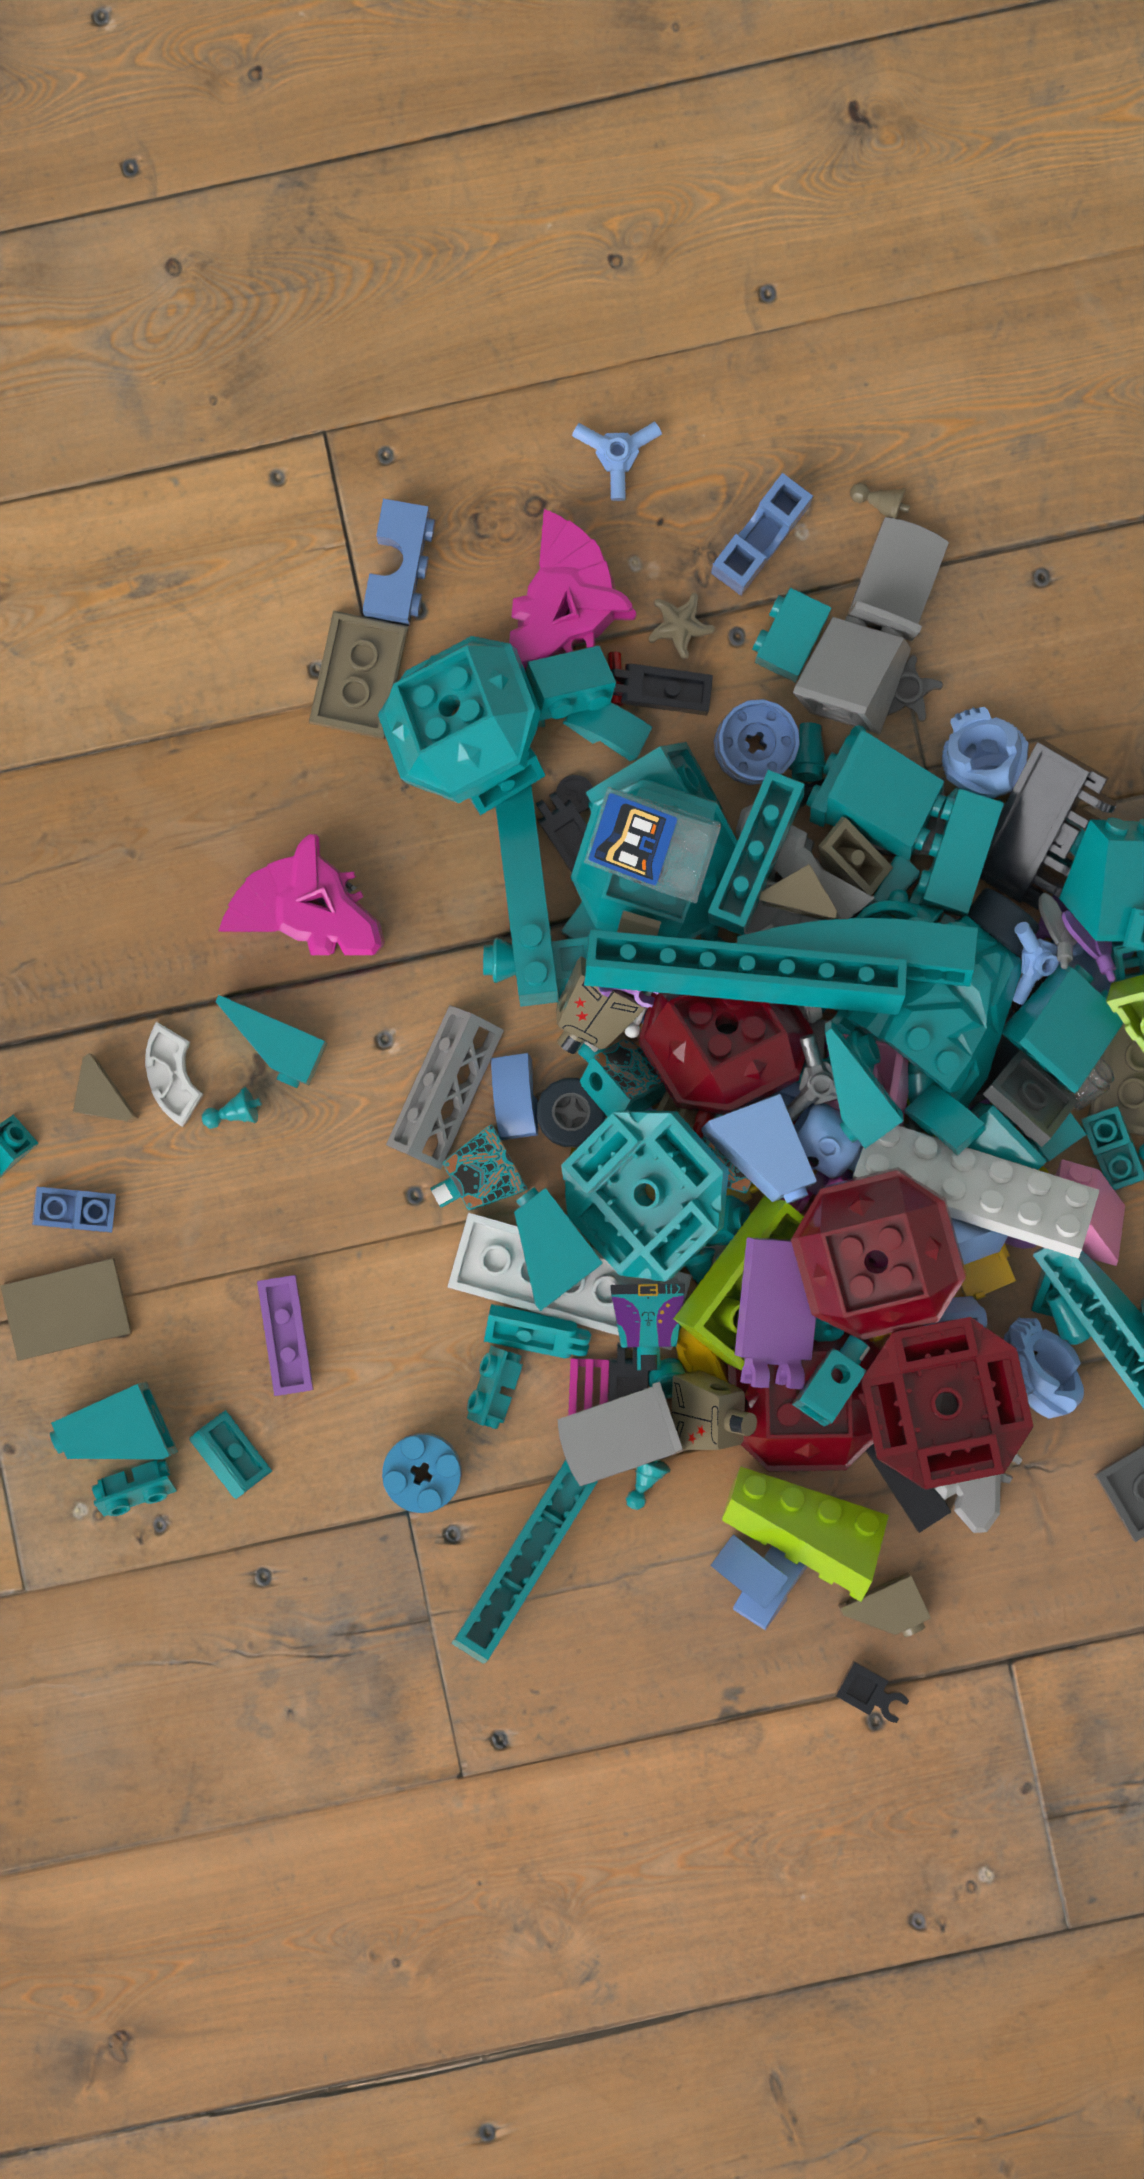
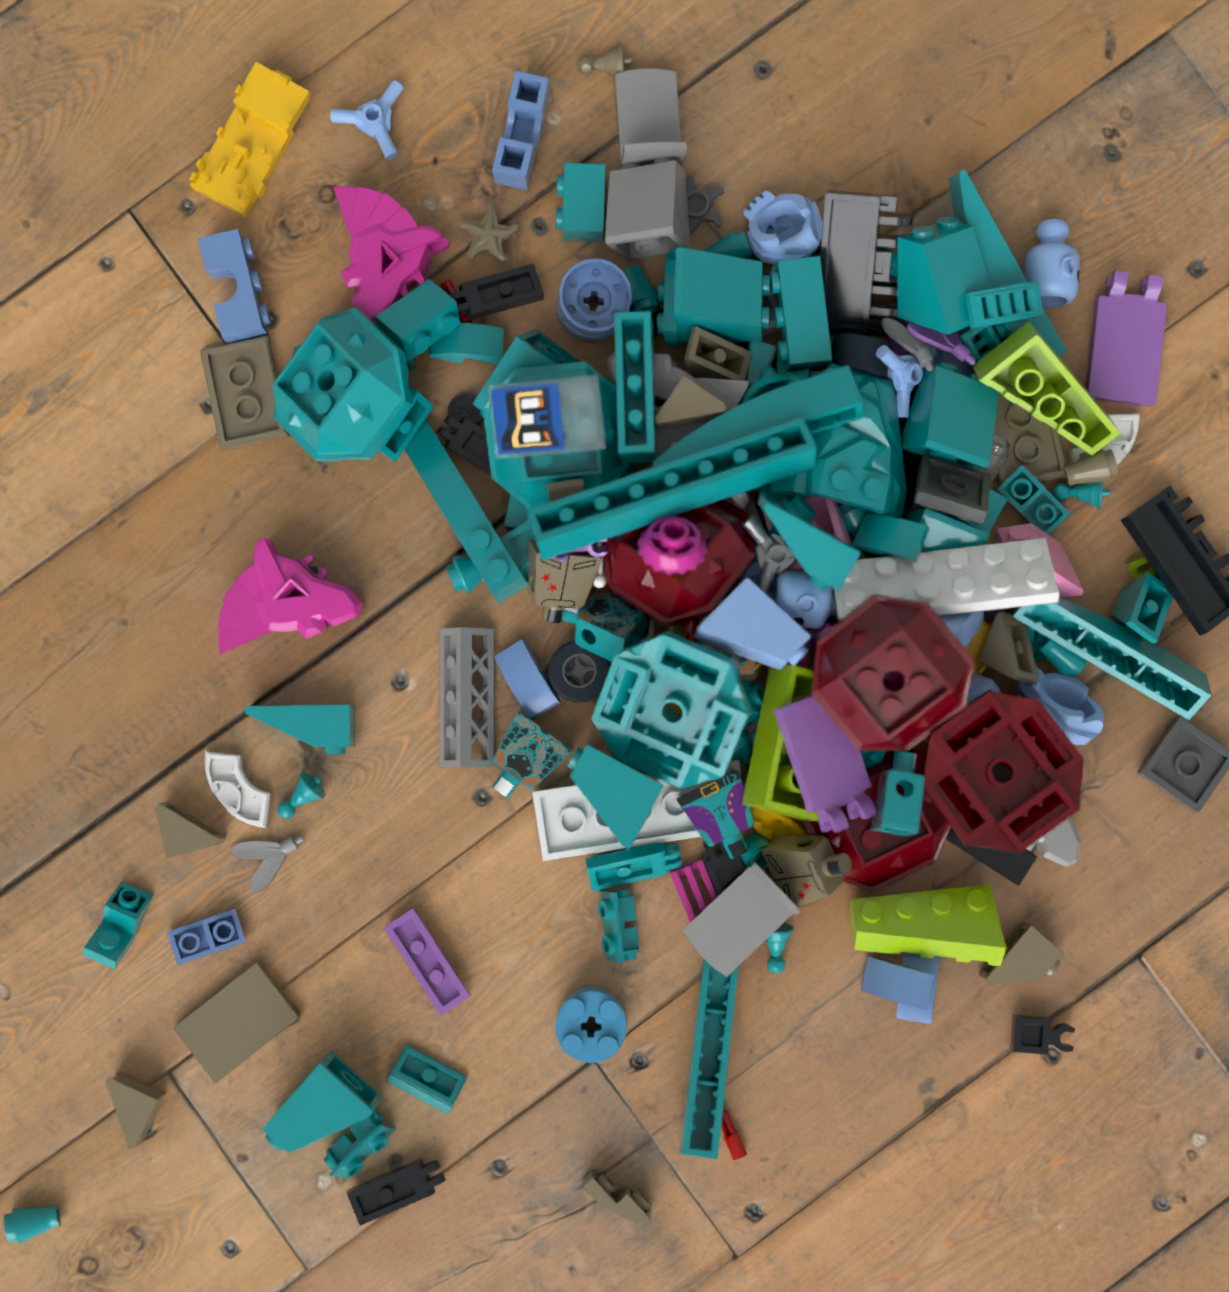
camera: 30 degrees left, 0 degrees up
none -> yellow piece [189,62,311,218]
none -> light grey piece [231,835,305,893]
none -> black hinge [347,1159,446,1226]
none -> dark tan slope [582,1169,652,1225]
none -> dark pink piece [637,516,708,575]
none -> teal cone [703,231,753,259]
none -> red pin [721,1109,747,1160]
none -> dark tan slope [977,611,1039,684]

